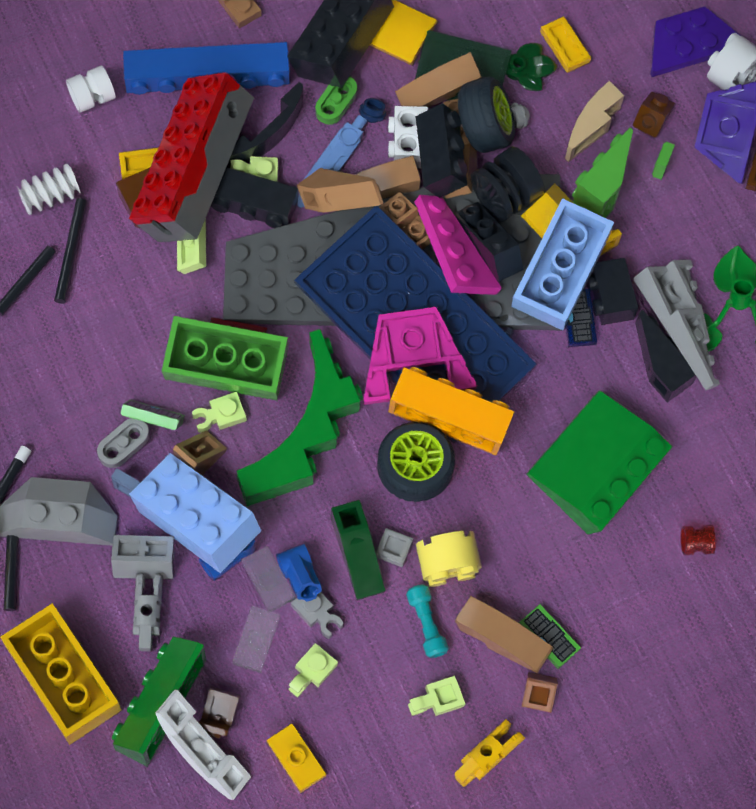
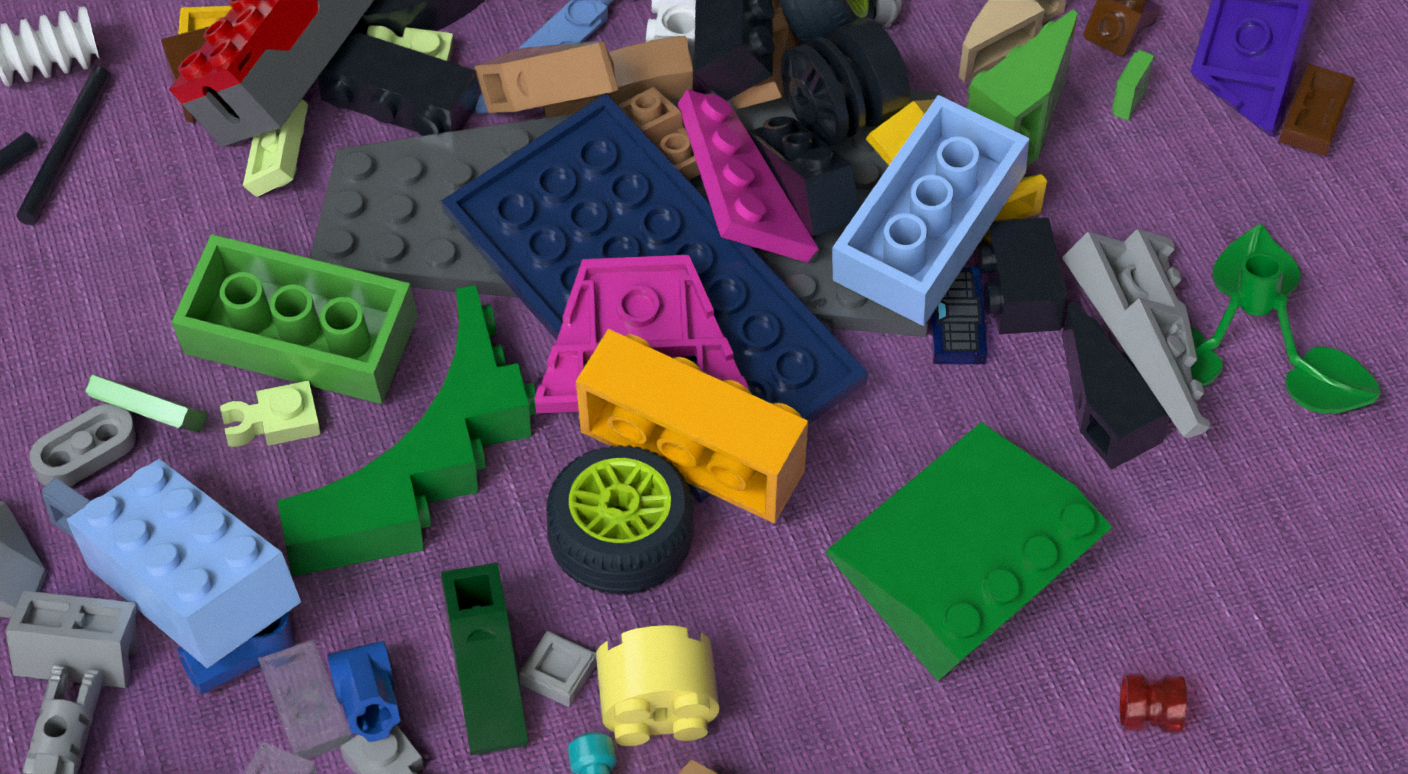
camera: 10 degrees right, 15 degrees down
medium nougat slope [173,430,227,476] -> none

